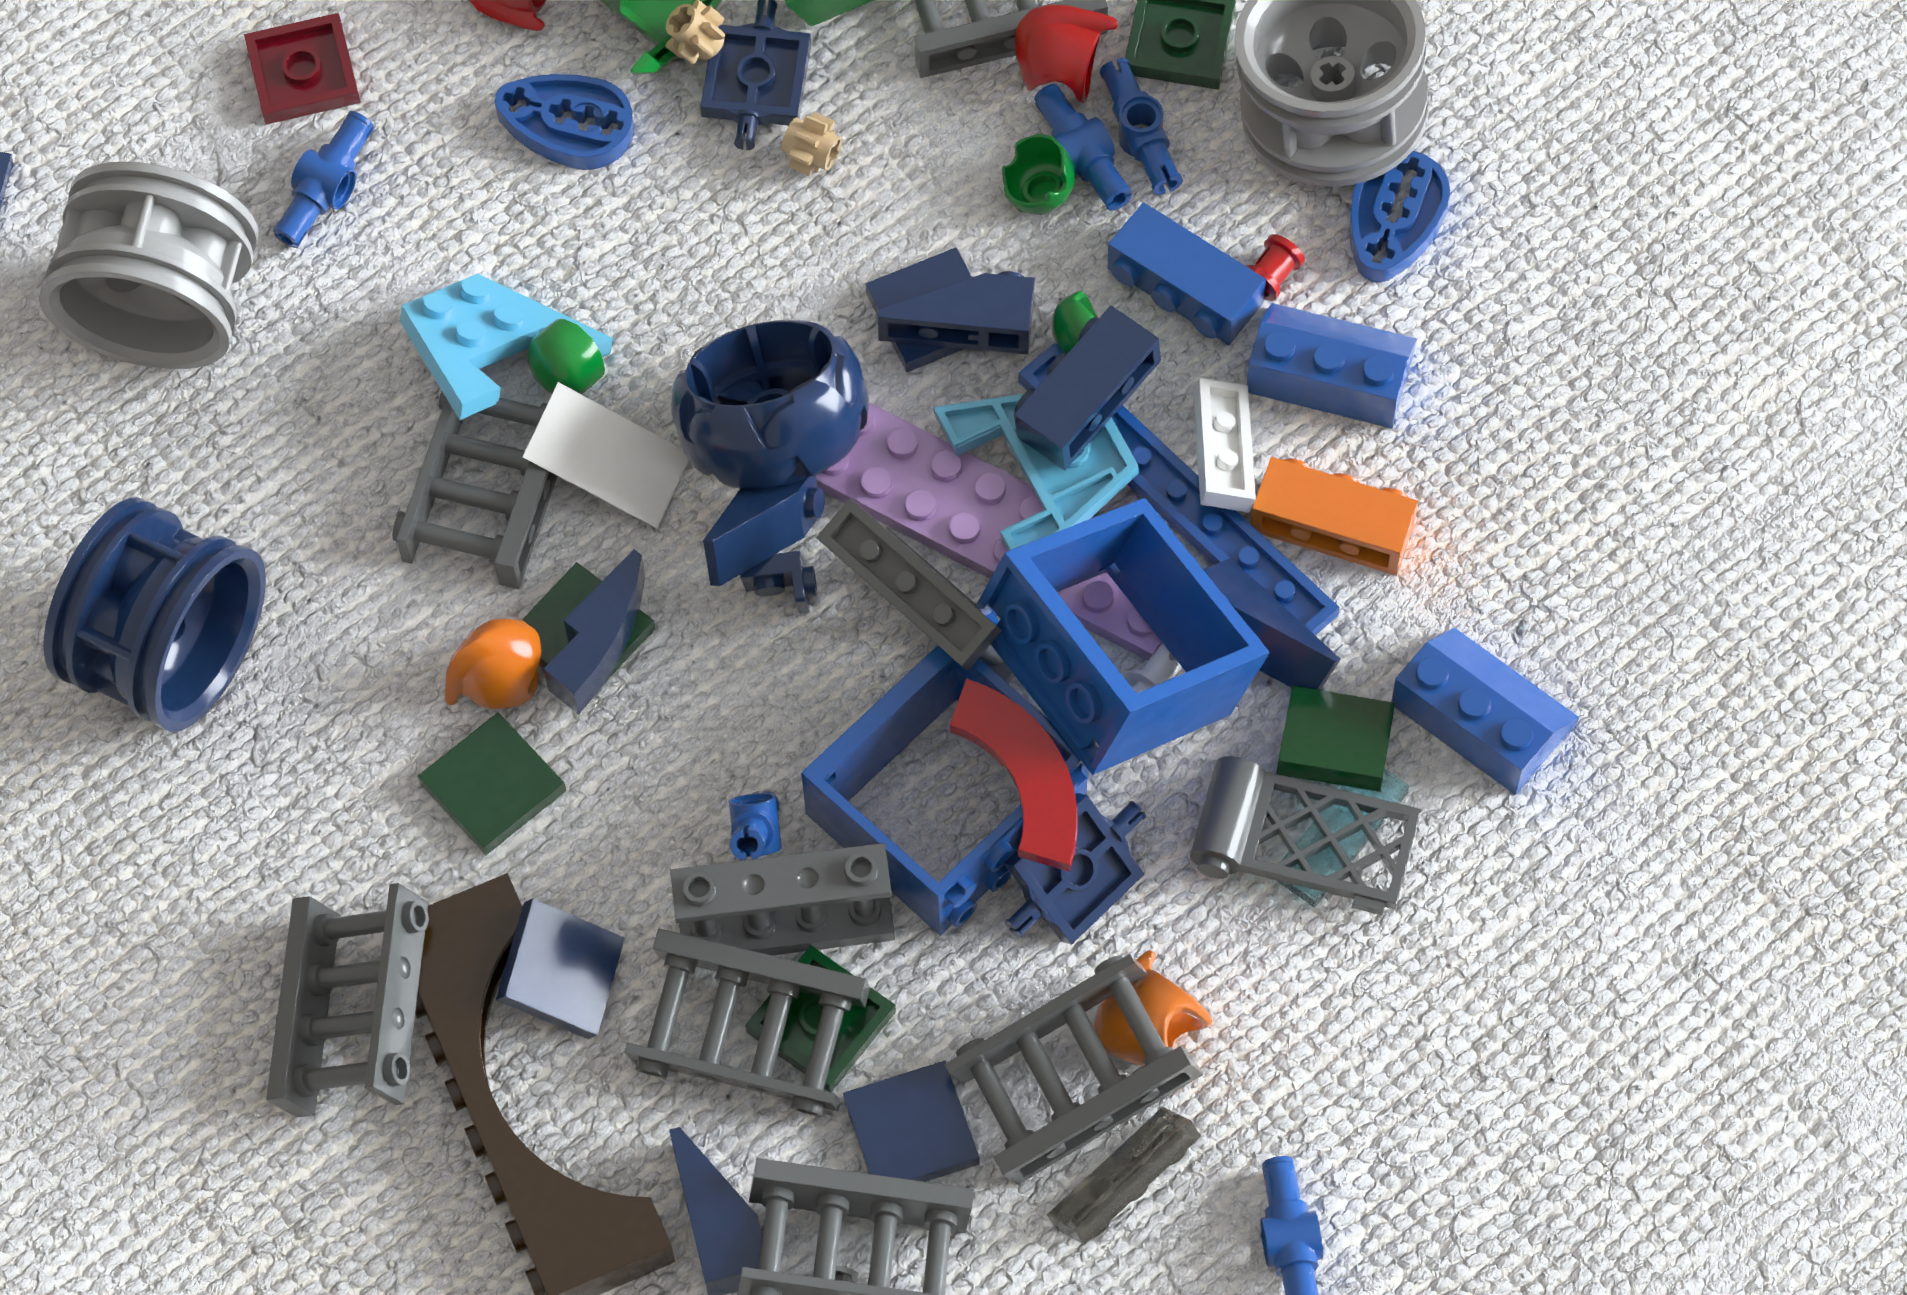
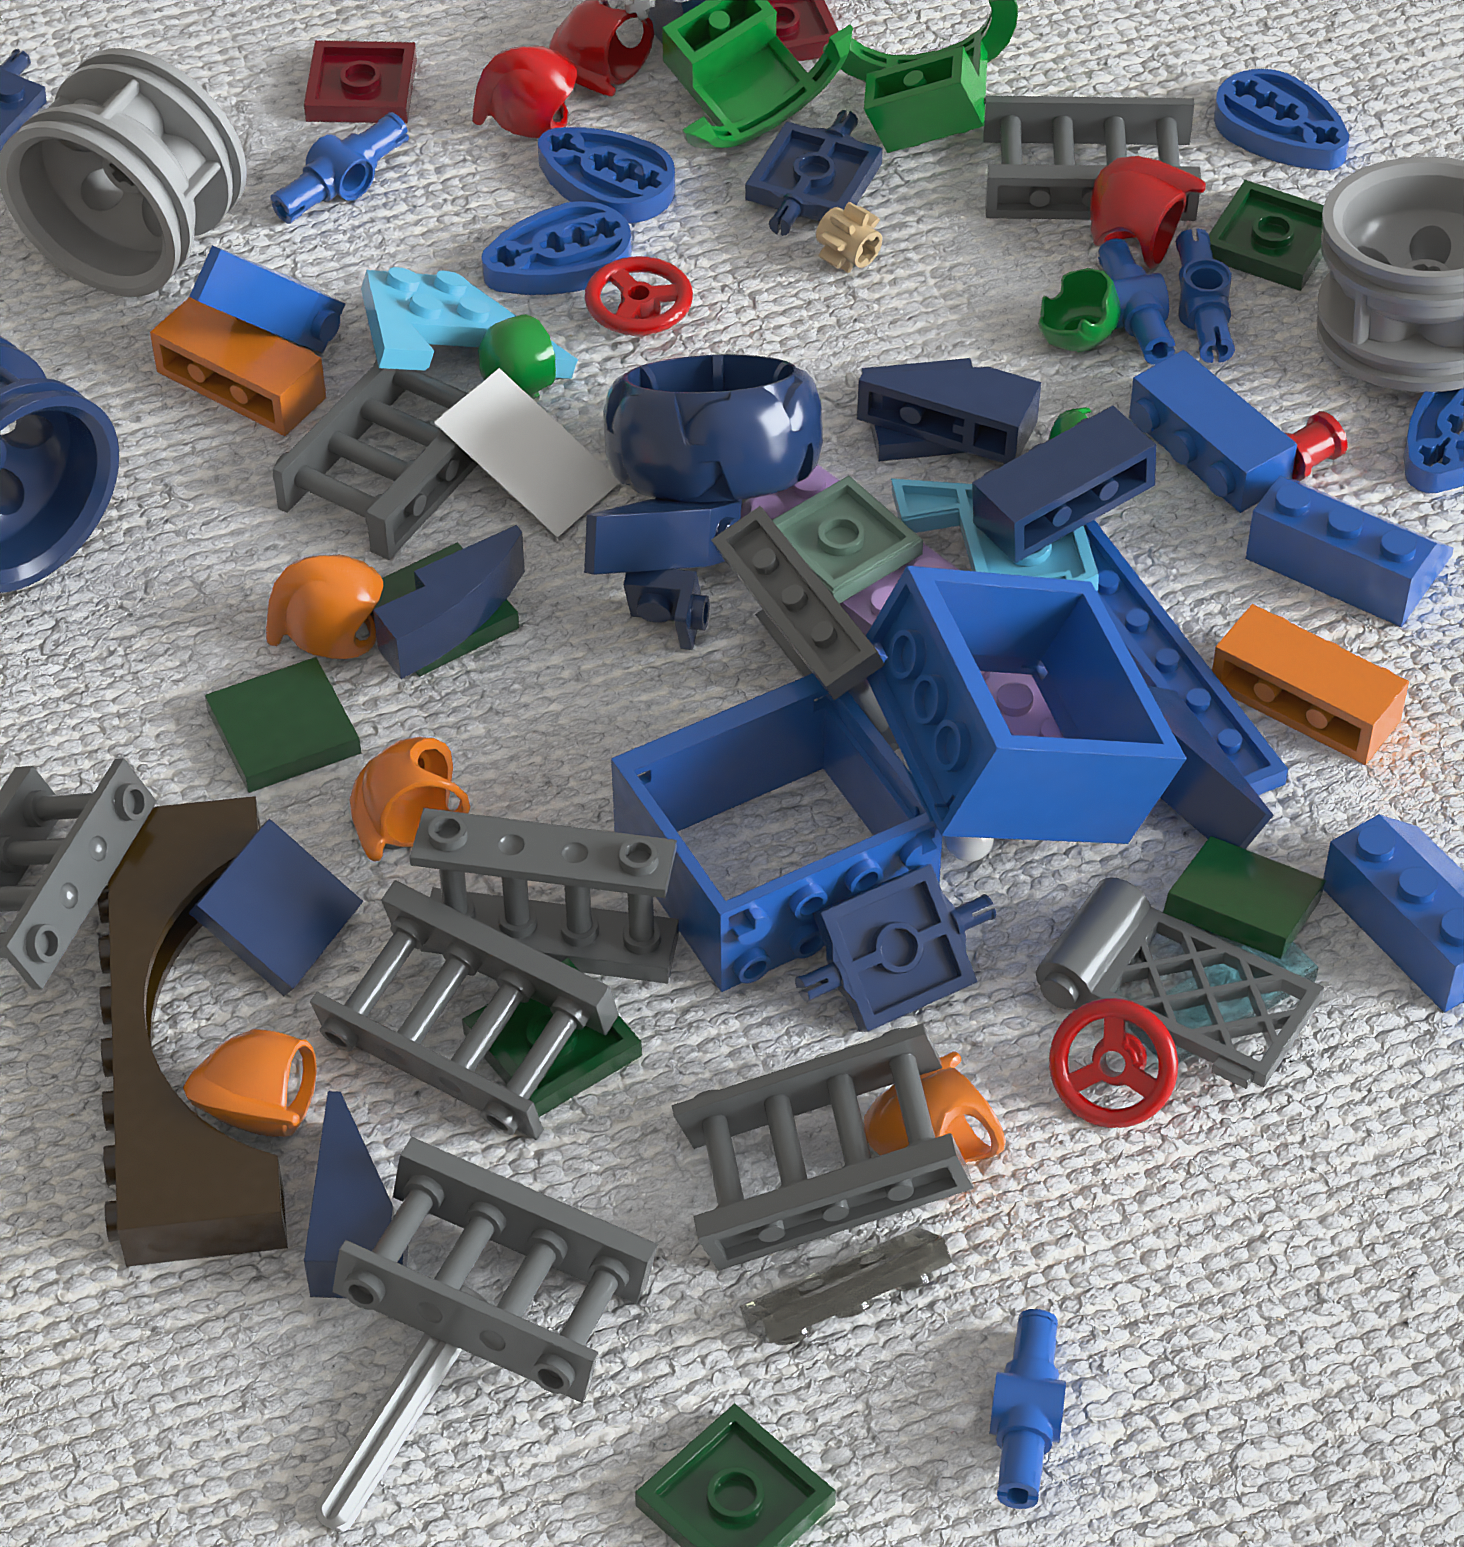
camera: 15 degrees right, 15 degrees down
tan gear [665,0,725,64] -> none
blue pin [728,790,782,860] -> none
dark blue tile [843,1060,980,1182] -> none
red tile [950,679,1077,872] -> none
white plate [1194,377,1256,513] -> none
none -> orange brick [150,297,327,436]
none -> orange piece [183,1029,317,1137]
none -> slope [189,245,346,353]
none -> orange piece [350,736,471,862]
none -> red piece [472,45,577,138]
none -> blue piece [481,201,632,295]
none -> red piece [584,256,693,336]
none -> sand green tile [772,476,923,604]
none -> red piece [1049,998,1178,1128]

